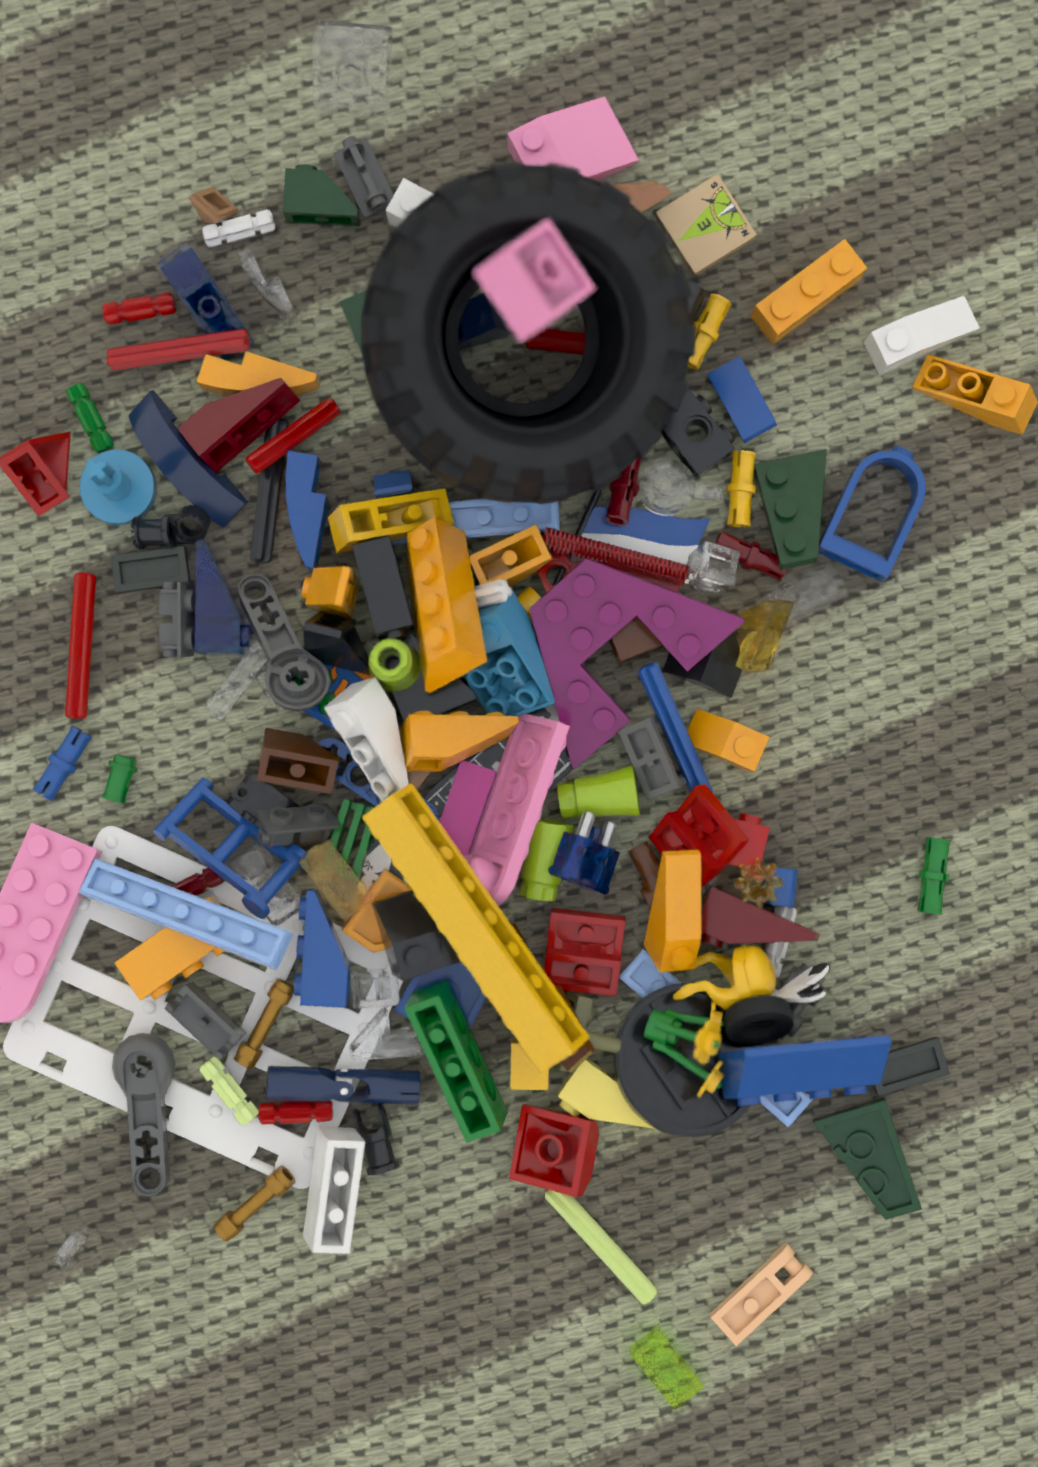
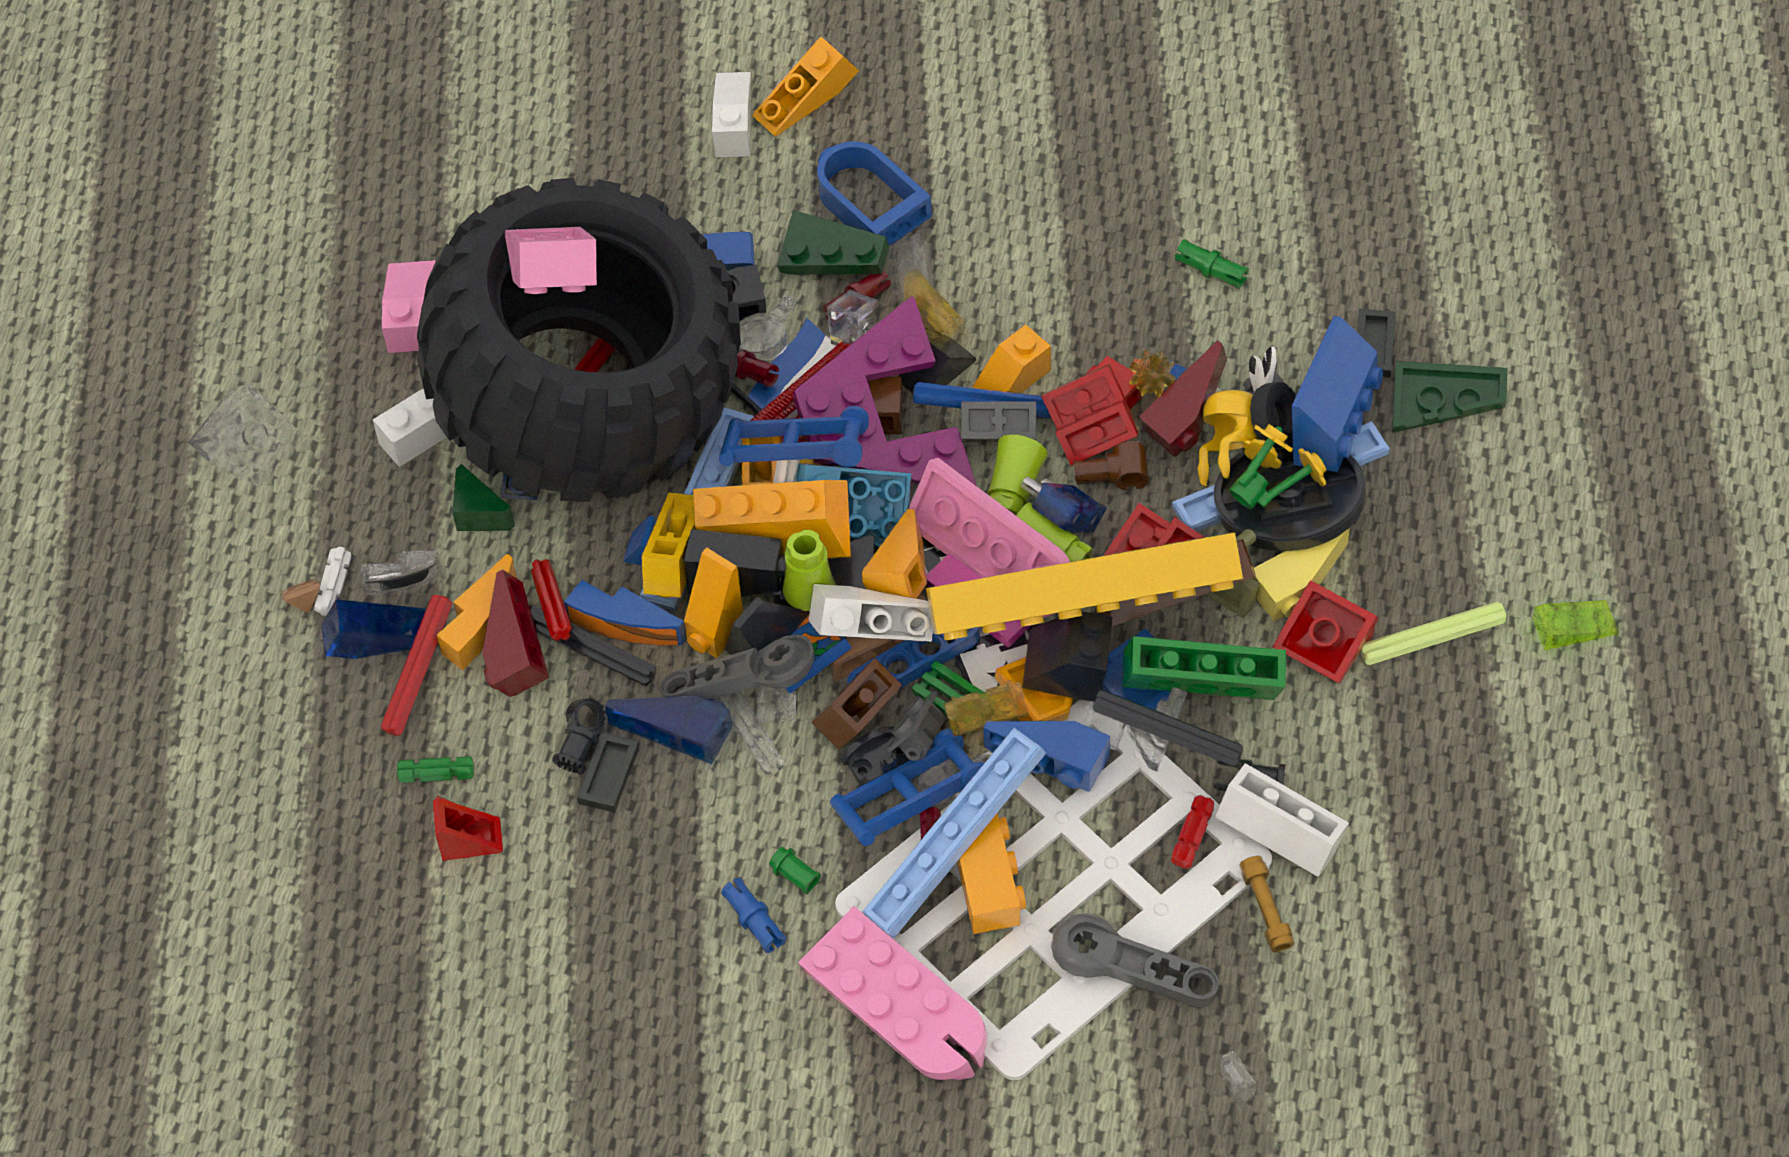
camera: 65 degrees left, 30 degrees down
red axle [65,572,96,719] -> none
dark azure piece [80,450,157,526] -> none
red axle [102,292,176,325] -> none
dark blue slope [128,390,249,527] -> none
dark grey hinge [159,582,199,657] -> none
dark grey hinge [164,981,247,1061] -> none
yellowish green axle [199,1057,258,1125] -> none
pearl gold bar [233,978,294,1069] -> none
dark blue piece [266,1065,421,1105] -> none
dark green slope [283,164,360,227] -> none
dark grey hinge [333,136,394,219] -> none
yellow brick [510,1039,549,1090] -> none
light orange slope [644,850,701,972] -> none
light nougat plate [709,1243,813,1346] -> none
yellow pin [726,450,757,528] -> none
light orange brick [750,239,867,345] -> none
none -> blue piece [719,406,870,468]
none -> black axle [1093,690,1243,766]

